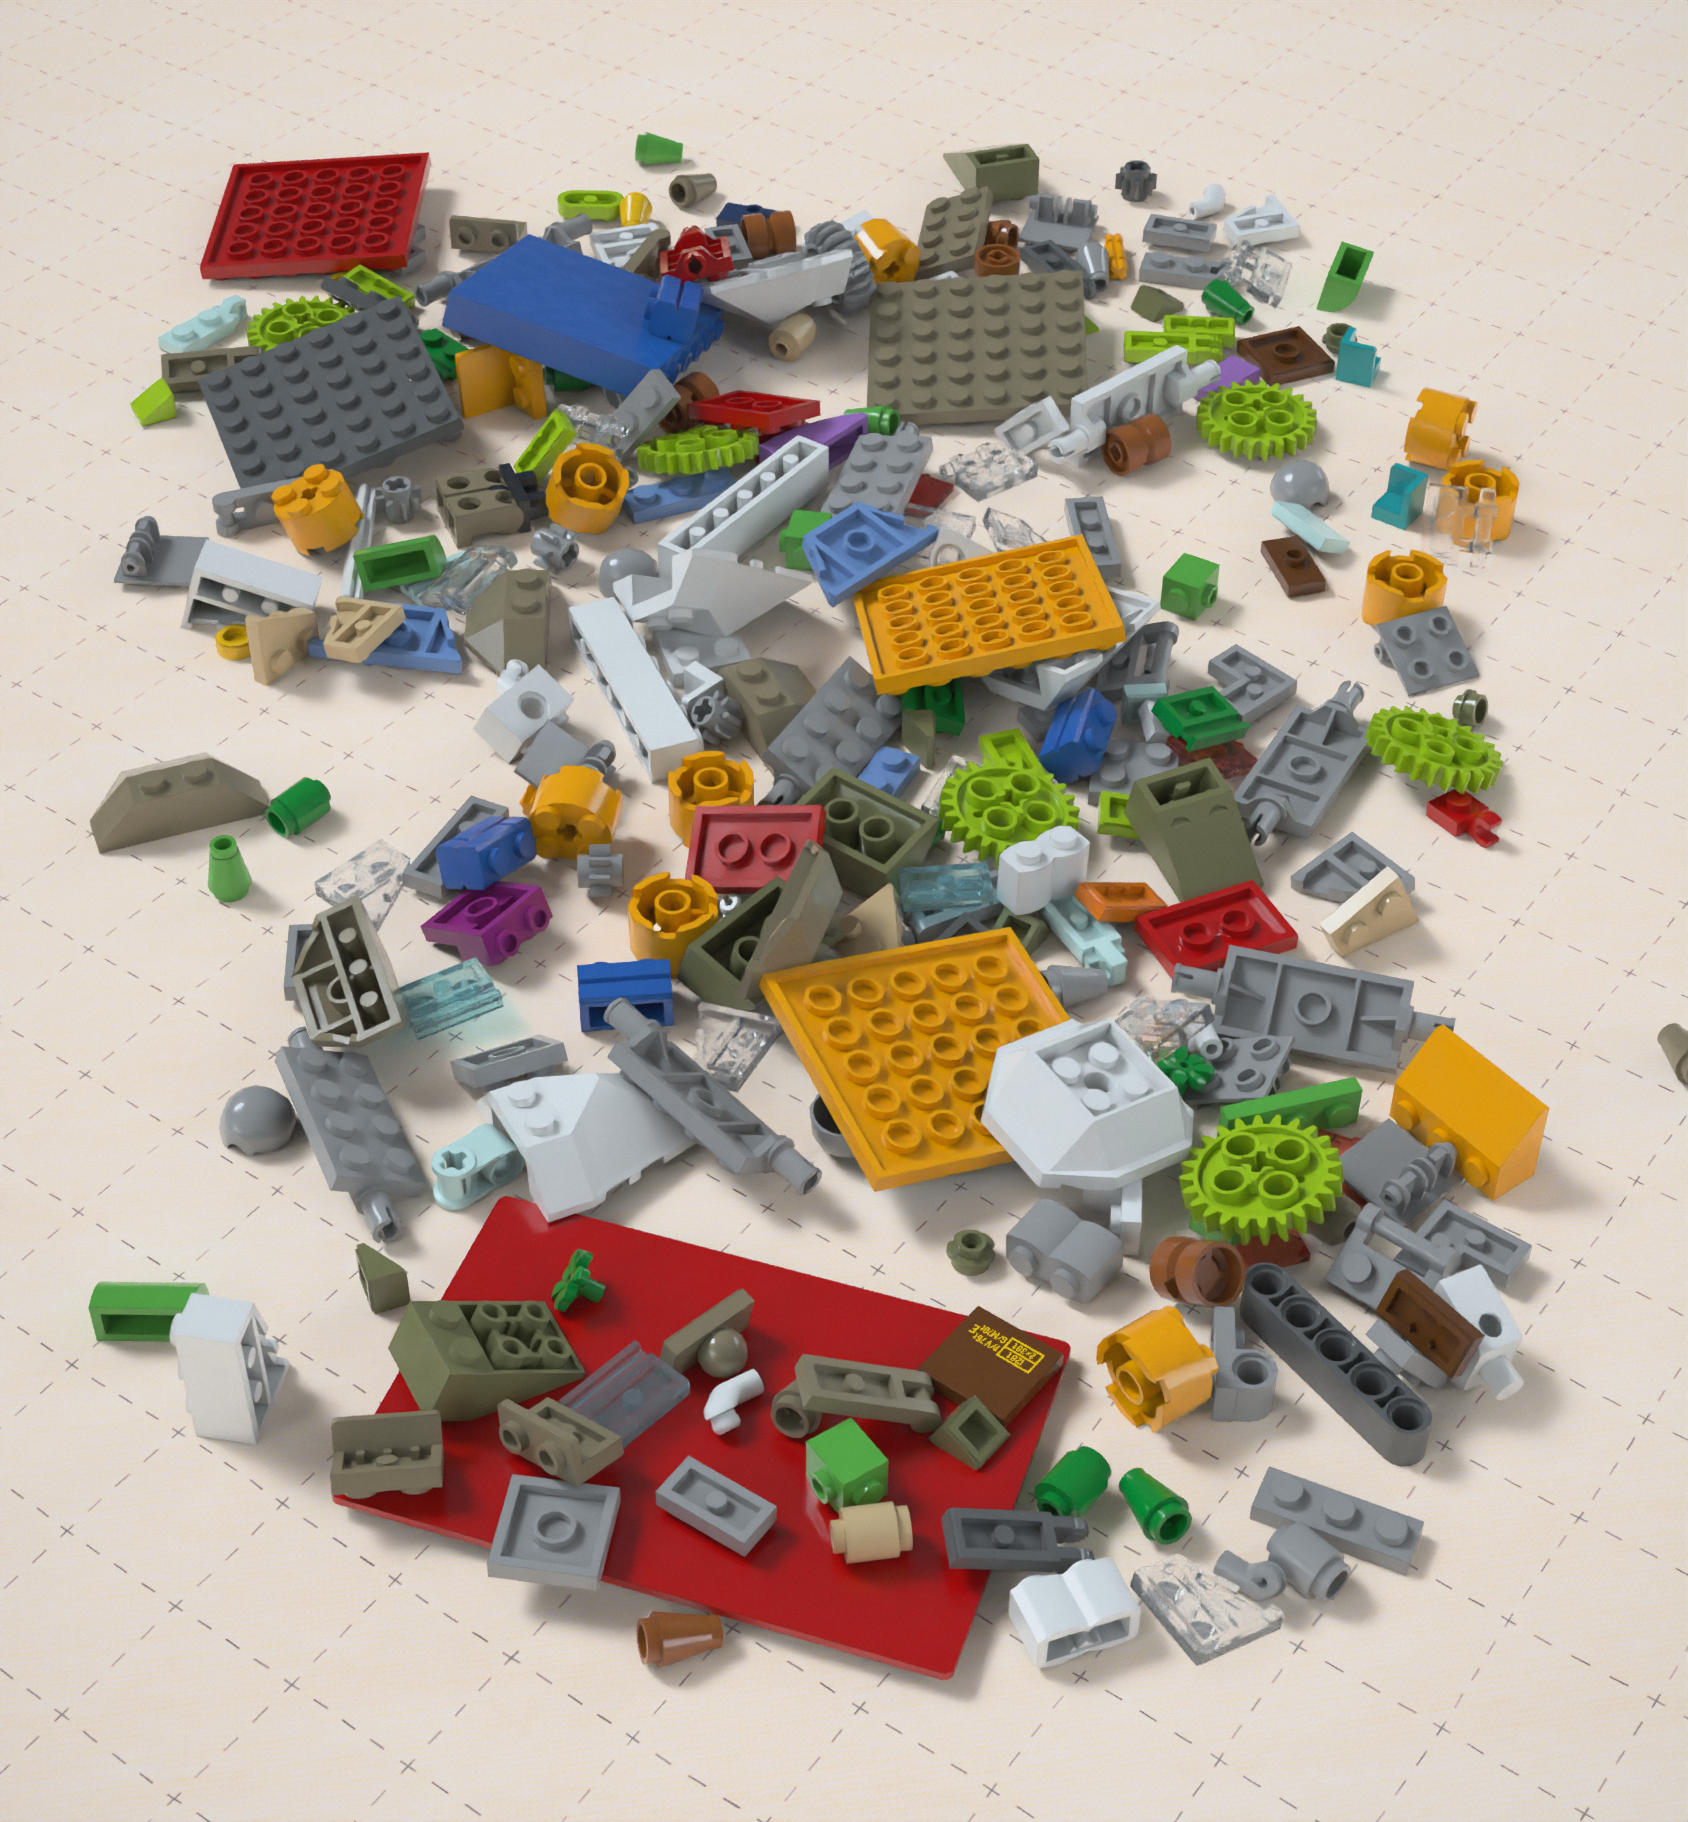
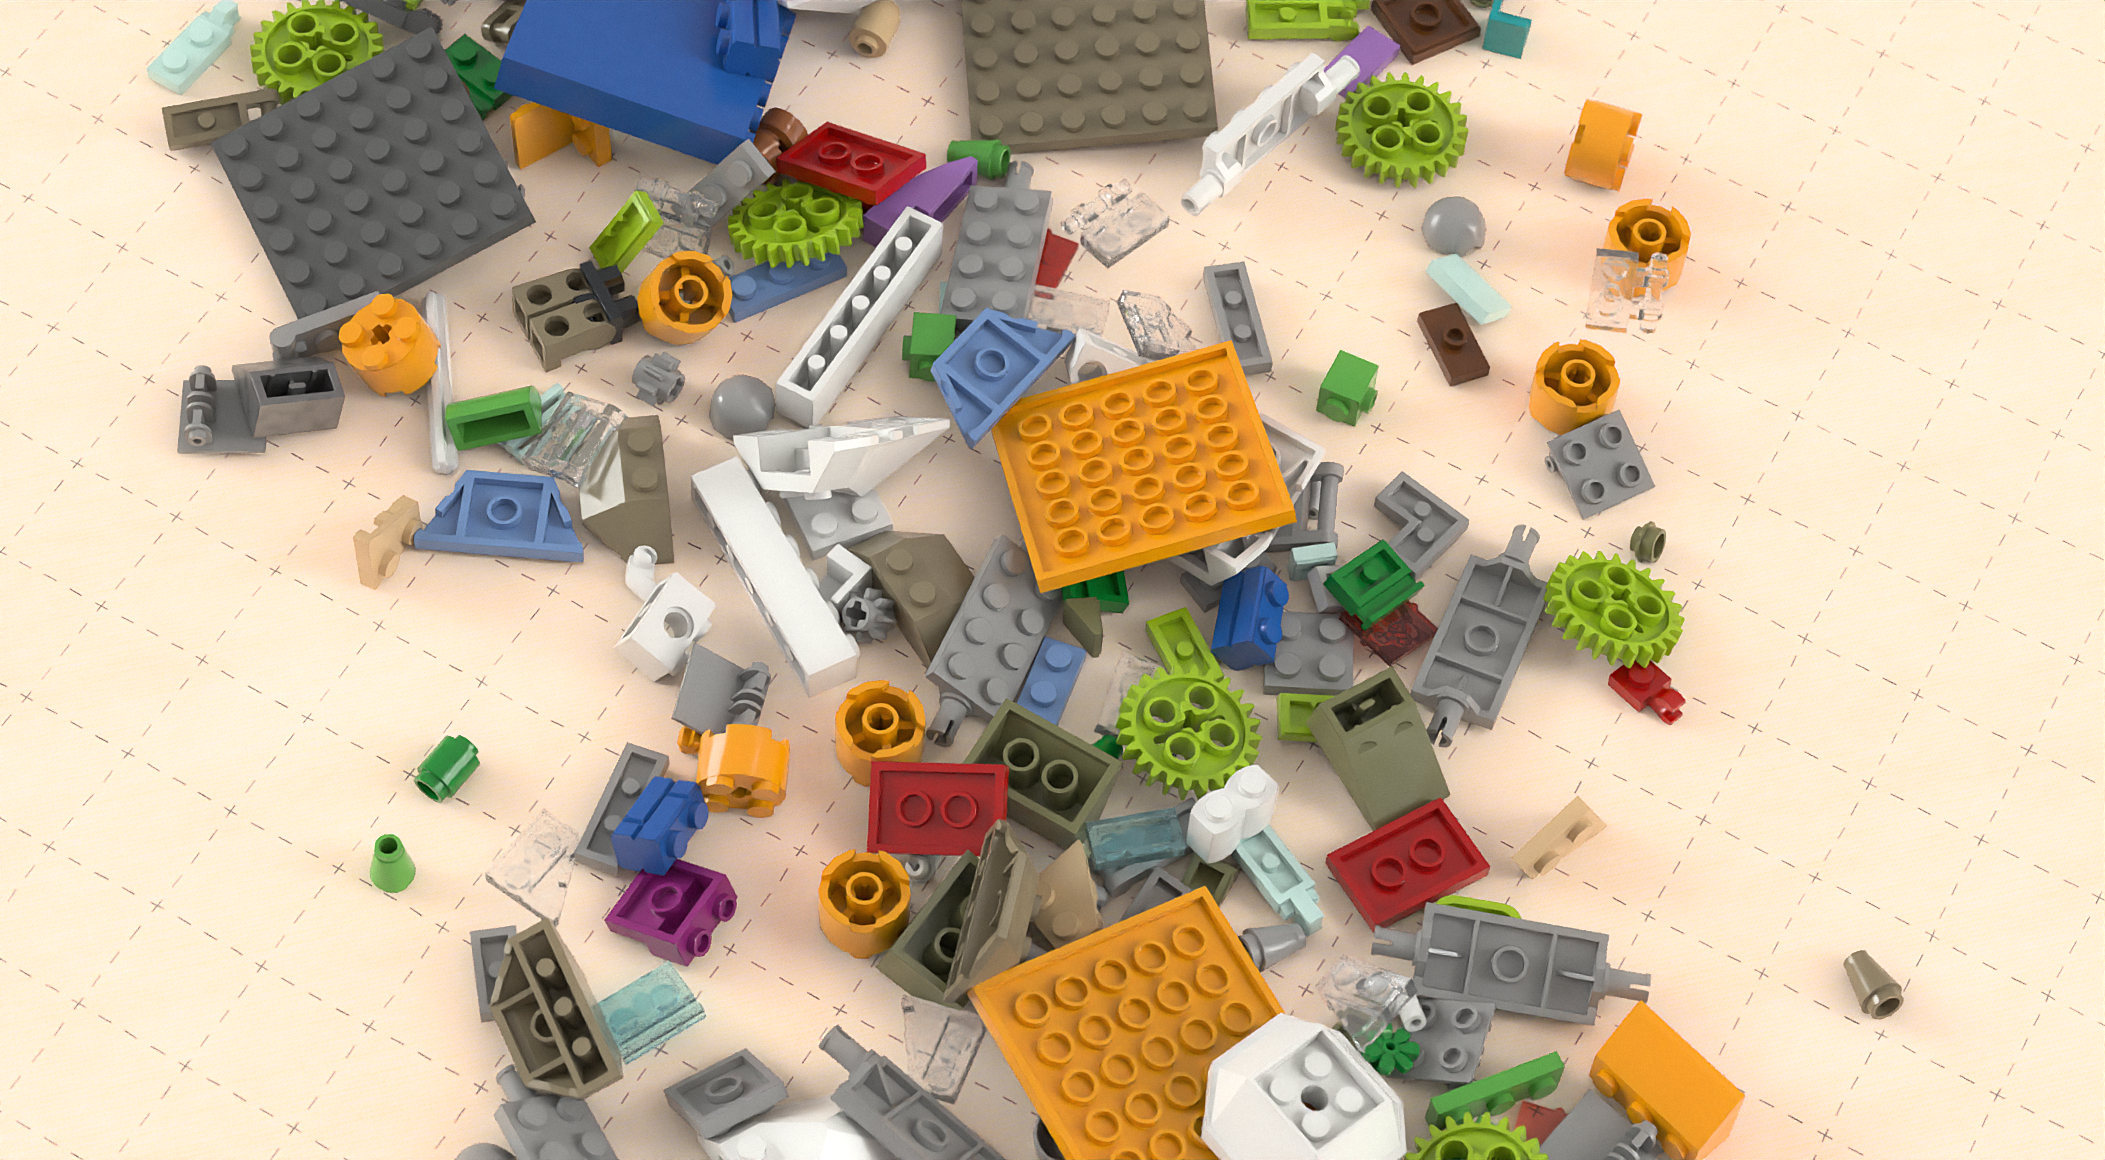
camera: 10 degrees left, 15 degrees up
dark tan wedge [89,752,269,854] -> none
lime slope [130,378,177,427] -> none
white wedge [180,539,323,630] -> none
yellow tile [215,624,251,660] -> none
tan wing [323,596,406,663] -> none
light grey gear [374,476,422,525] -> none
light grey gear [577,844,624,898] -> none
blue brick [577,958,674,1032] -> none
white plate [994,396,1070,461] -> none
orange plate [1074,882,1168,924] -> none
dark orange wheel [1100,413,1172,476] -> none
light grey wing [1291,832,1415,903] -> none
teal panel [1371,463,1429,530] -> none
none -> flat silver slope [231,356,345,438]

